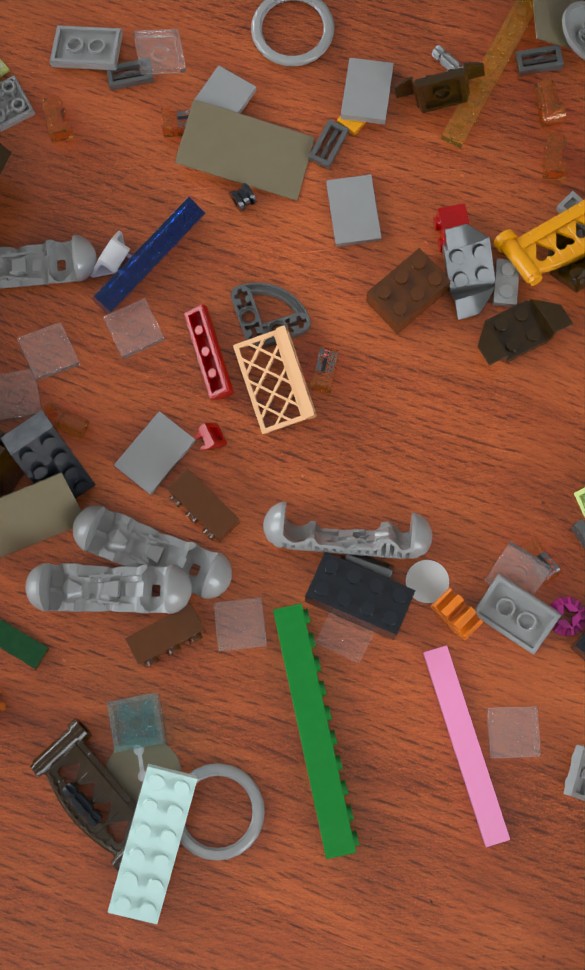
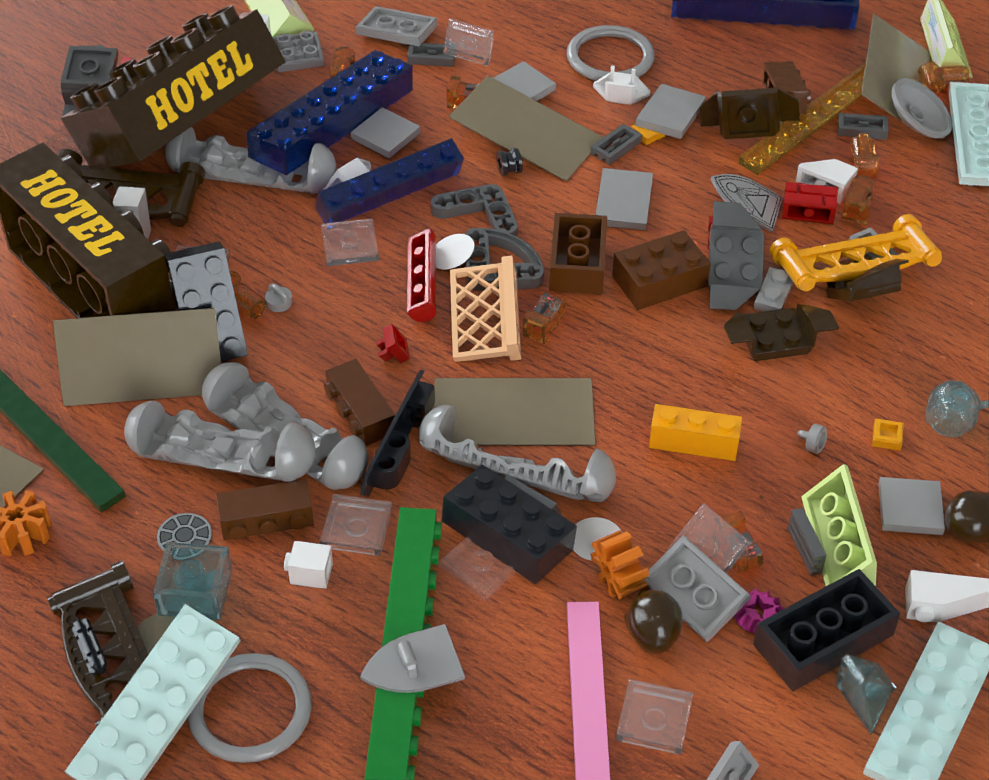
camera: 10 degrees right, 30 degrees down
clear tile [17,322,79,381] -> none
light grey tile [114,411,196,495] -> none
none -> sticker [157,513,212,557]
none -> clear blue brick [246,50,413,176]
none -> light grey tile [265,283,293,312]
none -> white brick [284,541,333,589]
none -> light grey tile [351,107,421,158]
none -> black panel [360,370,435,496]
none -> light grey shield [360,624,465,693]
none -> dark grey beam [431,184,518,236]
none -> dark tan piece [434,378,595,446]
none -> white sticker [436,234,474,270]
none -> reddish brown brick [549,213,607,294]
none -> white piece [593,65,650,105]
none -> dark brown helmet [624,589,683,654]
none -> light orange brick [649,404,742,461]
none -> light grey shield [710,174,783,232]
none -> reddish brown brick [763,61,811,114]
none -> red brick [781,182,838,225]
none -> white slope [795,159,858,204]
none -> light grey tile [797,424,828,454]

